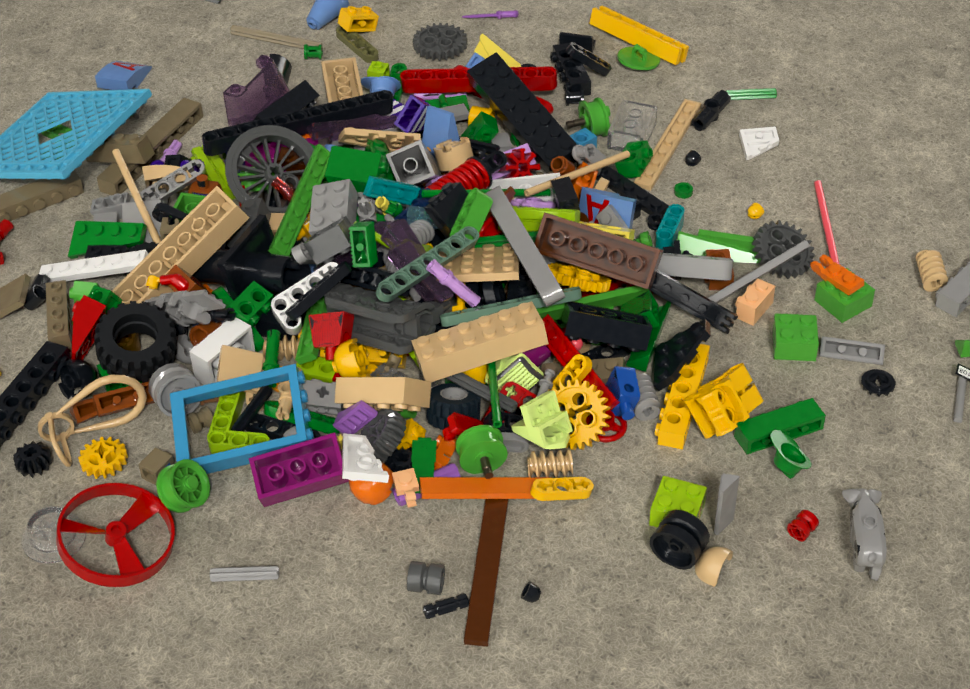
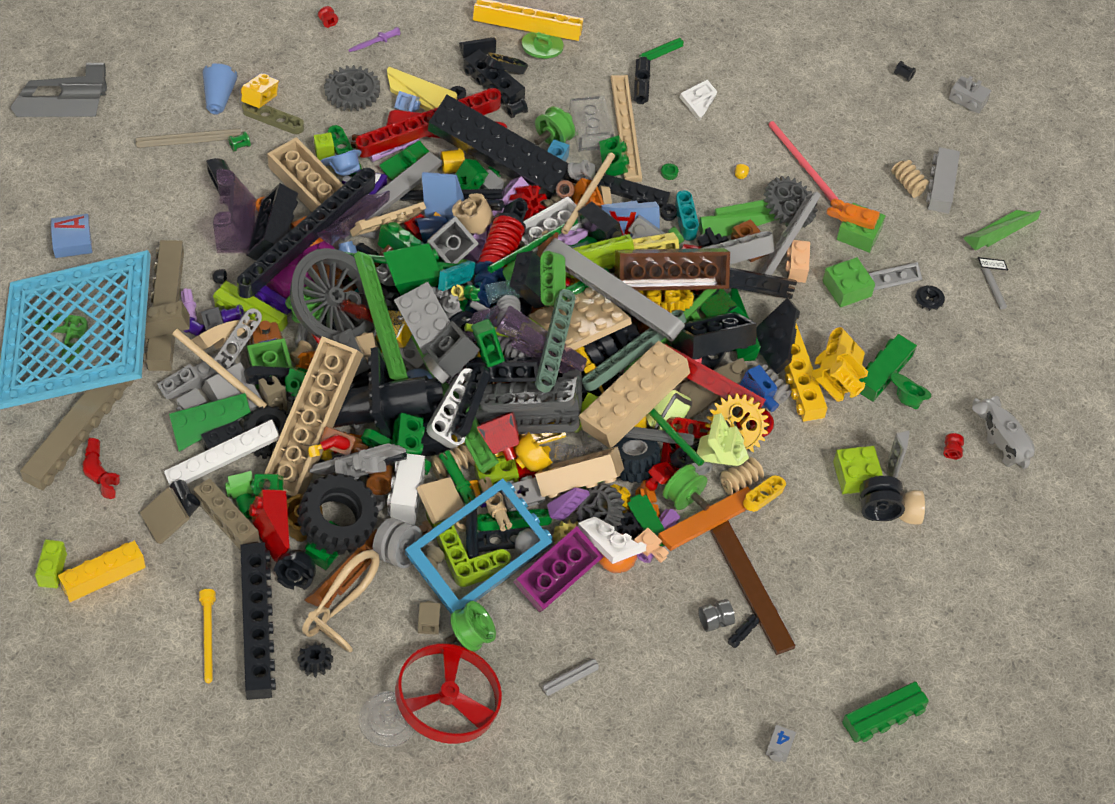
camera: 35 degrees left, 10 degrees up
yellow gear [78,437,128,479] -> none
dark tan hand [384,353,402,371] -> none
dark purple torso [394,95,431,133] -> none
lavender pin [426,259,481,307] -> none
black hinge [521,582,541,603] -> none
light grey piece [536,369,555,397] -> none
yellow beam [548,354,592,391] -> none
black hinge [685,150,701,167] -> none

